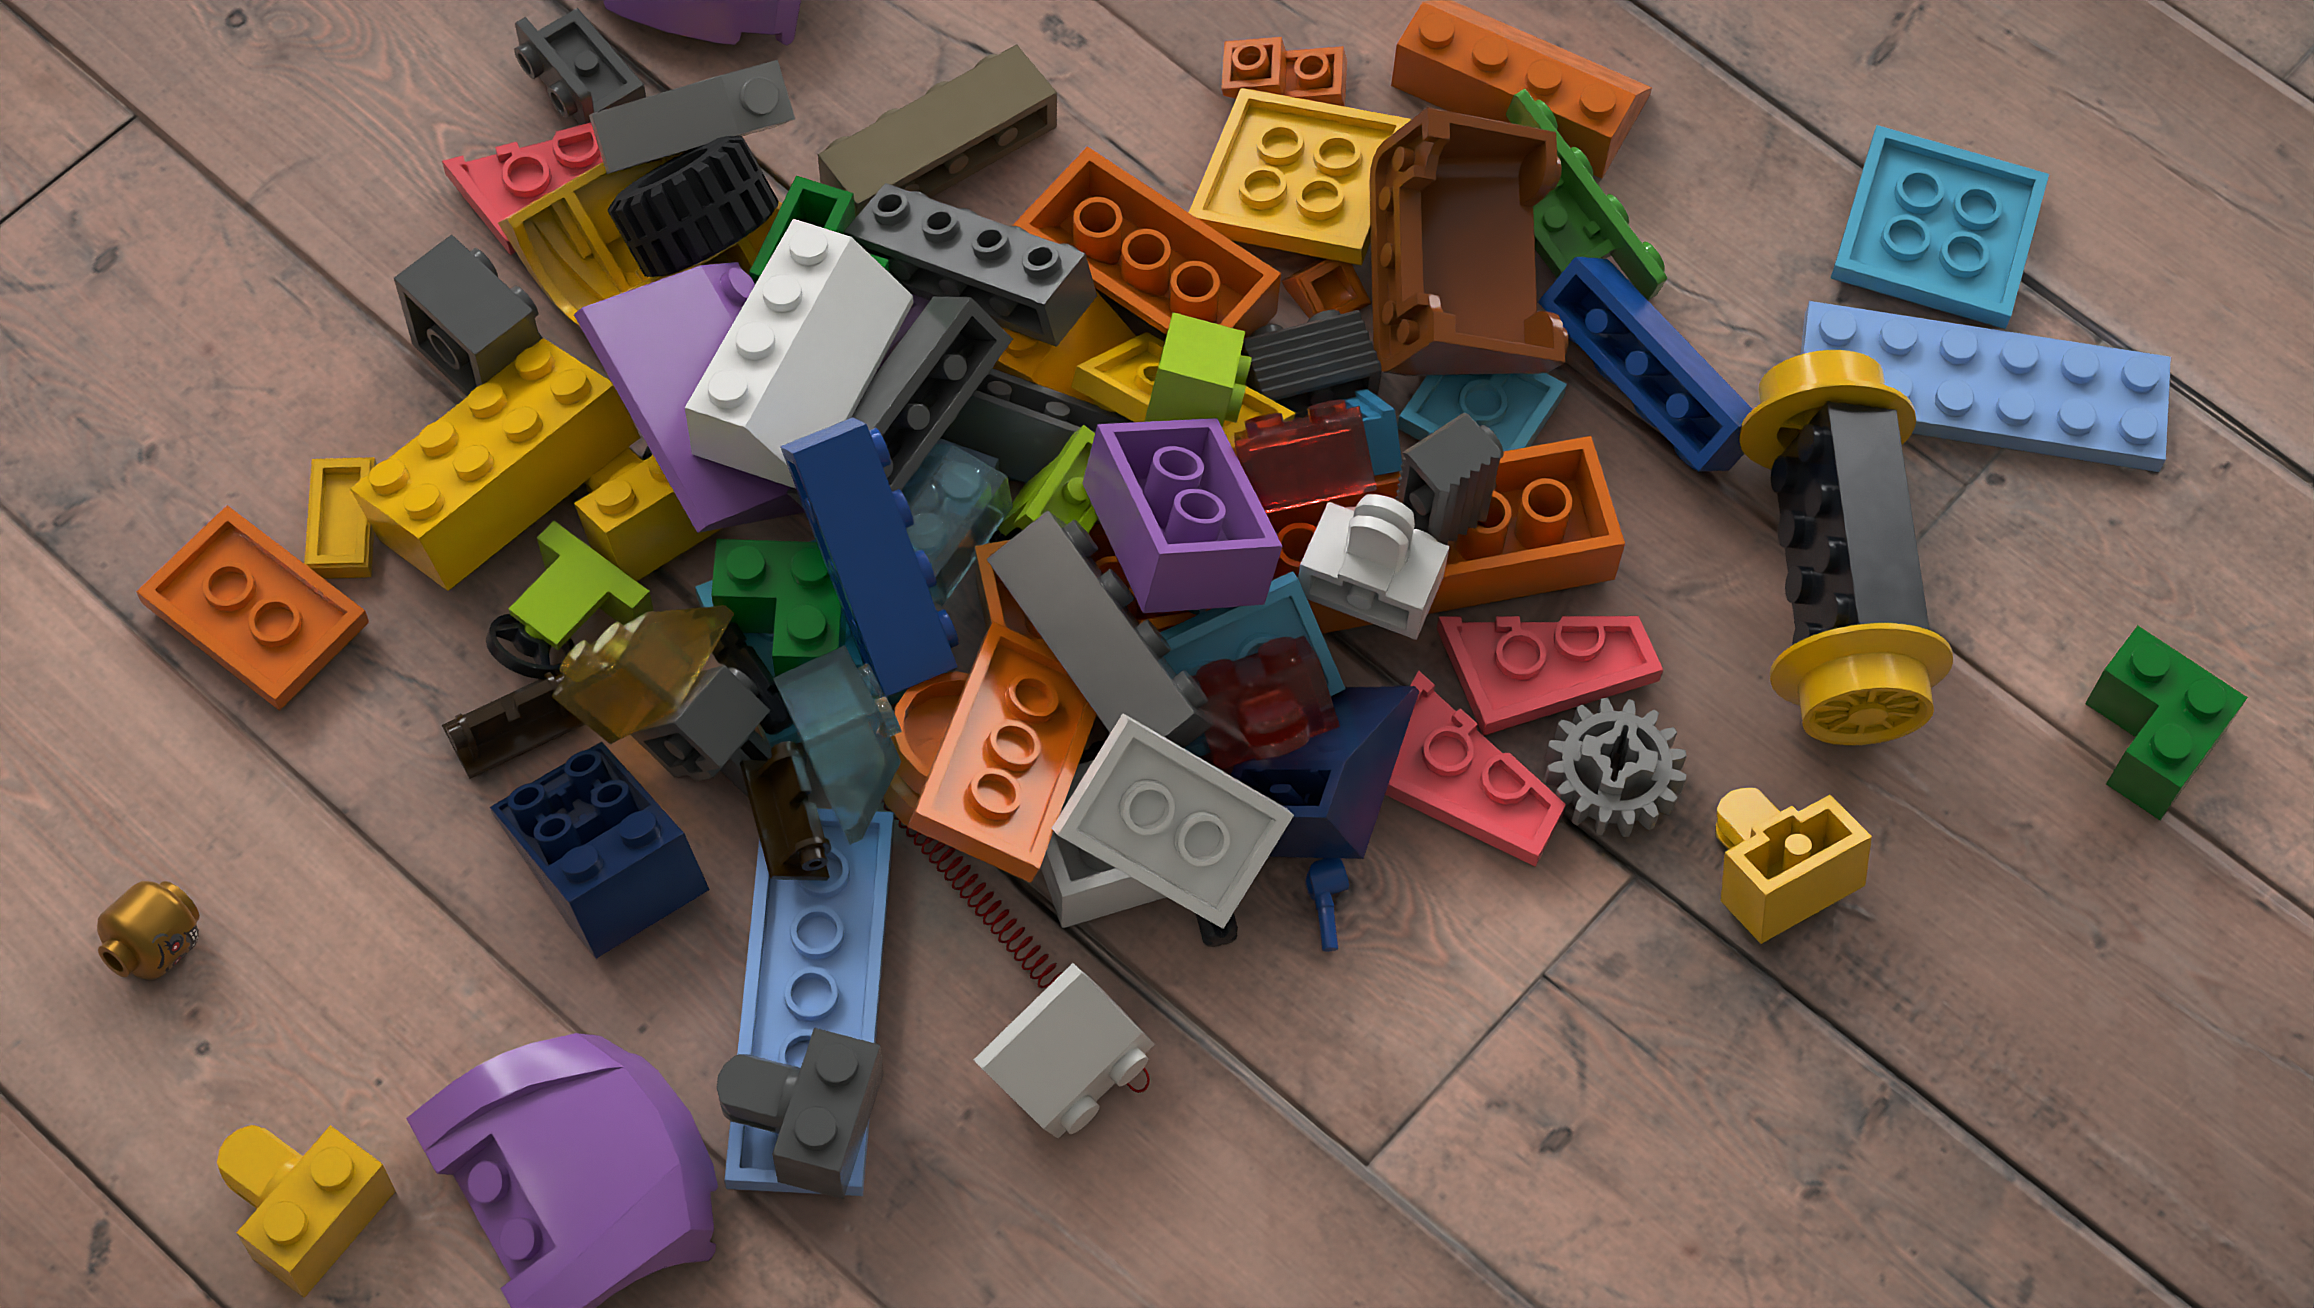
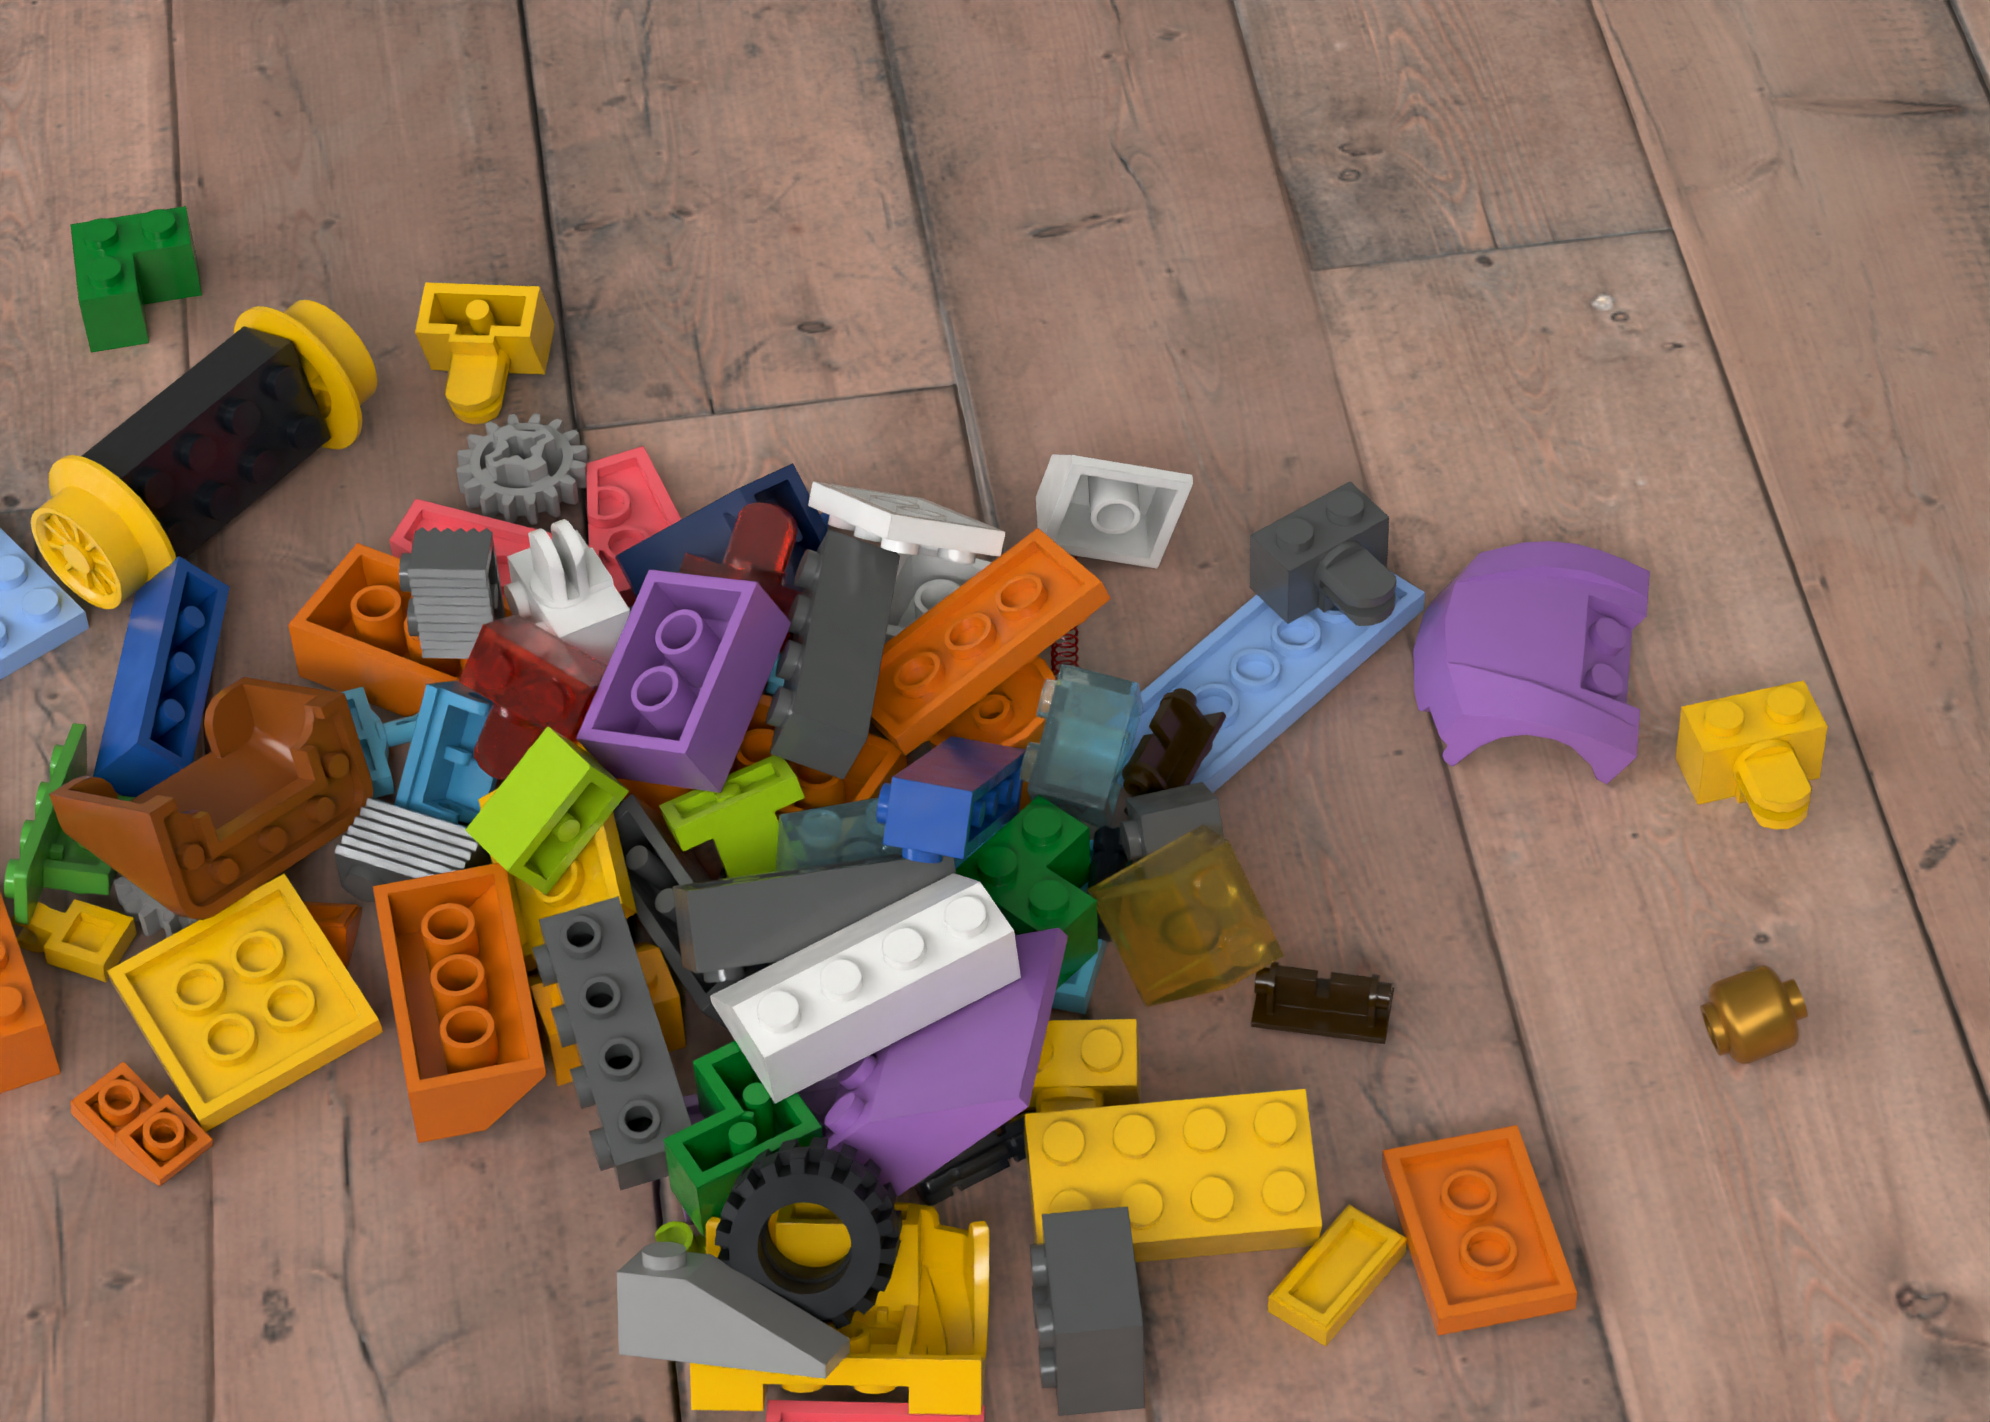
camera: 135 degrees left, 15 degrees down
lime piece [486,521,656,679] -> none
dark blue slope [490,741,710,959] -> none
dark tan brick [818,44,1057,217] -> none

